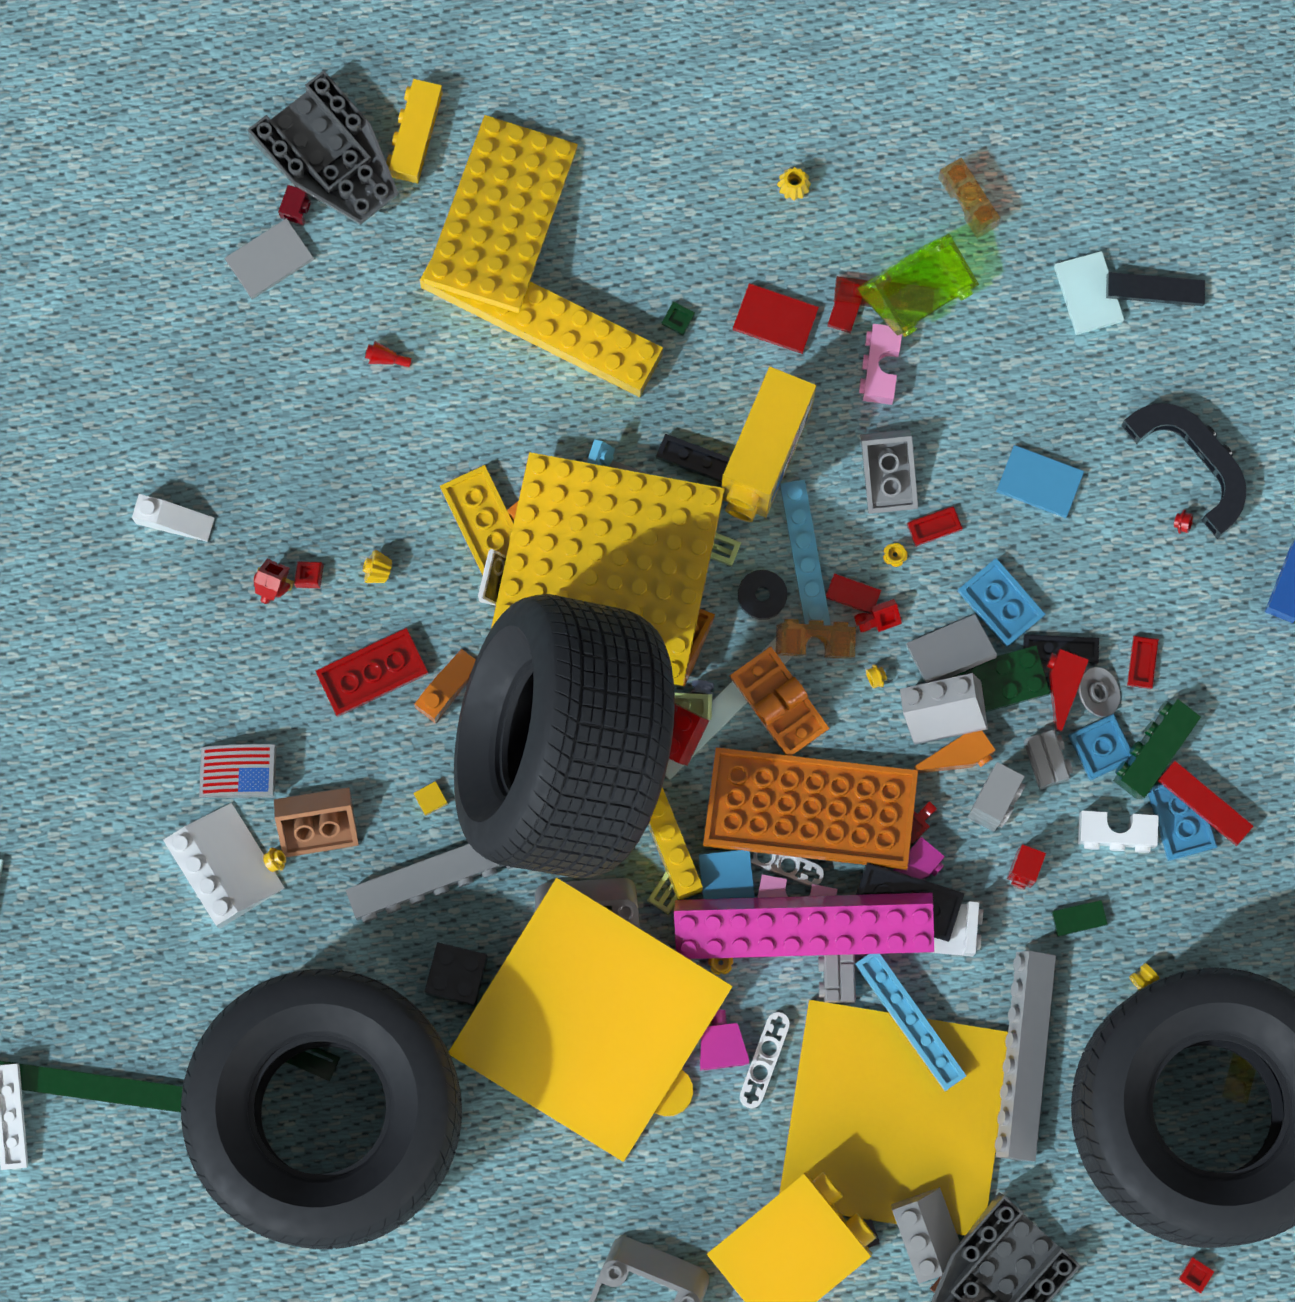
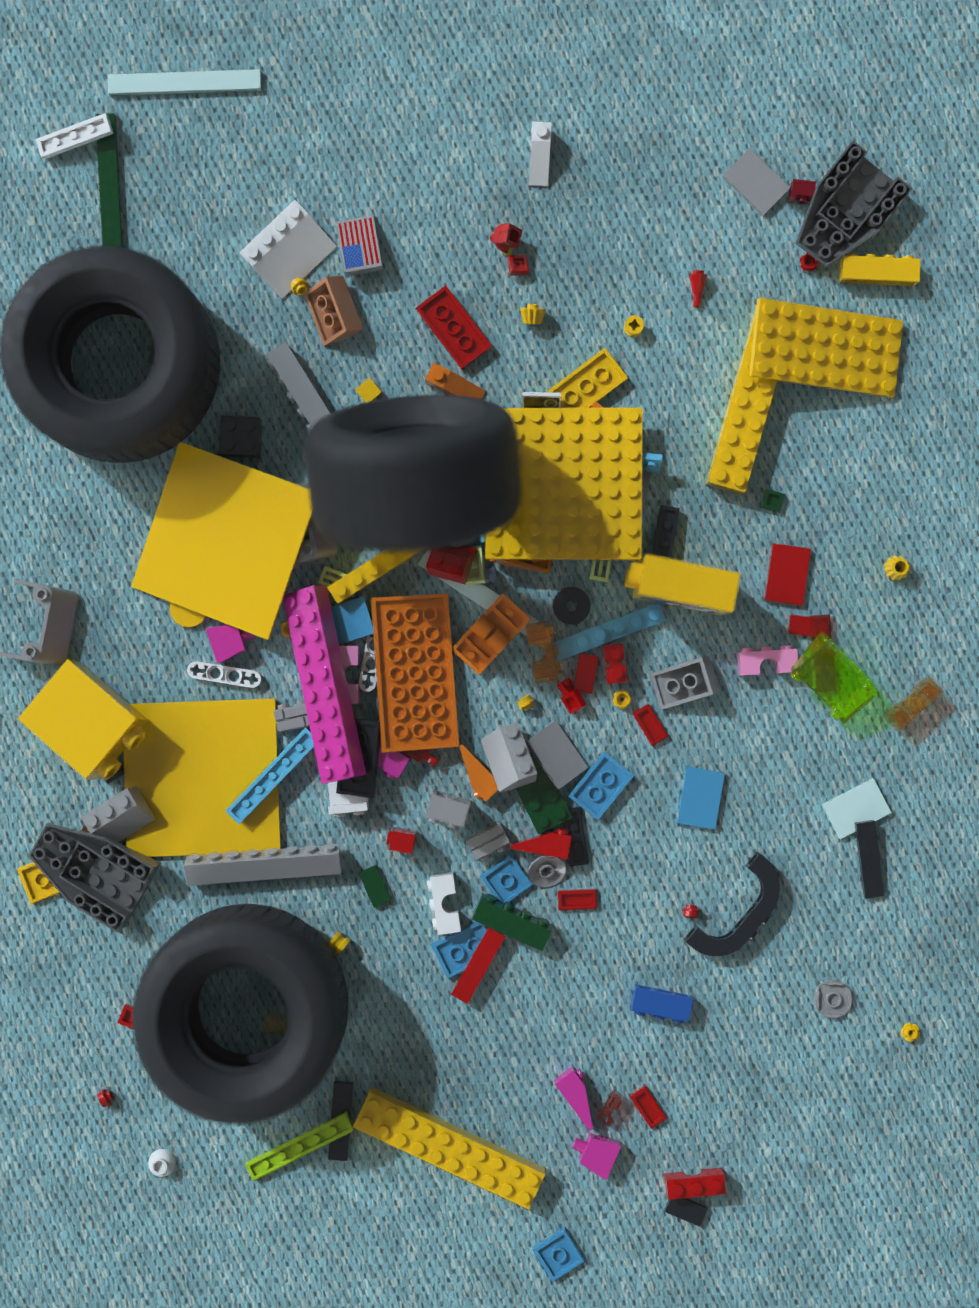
camera: 80 degrees right, 10 degrees up
none -> red piece [602,644,627,684]
none -> yellow wheel [624,315,644,337]
none -> red plate [799,253,818,272]

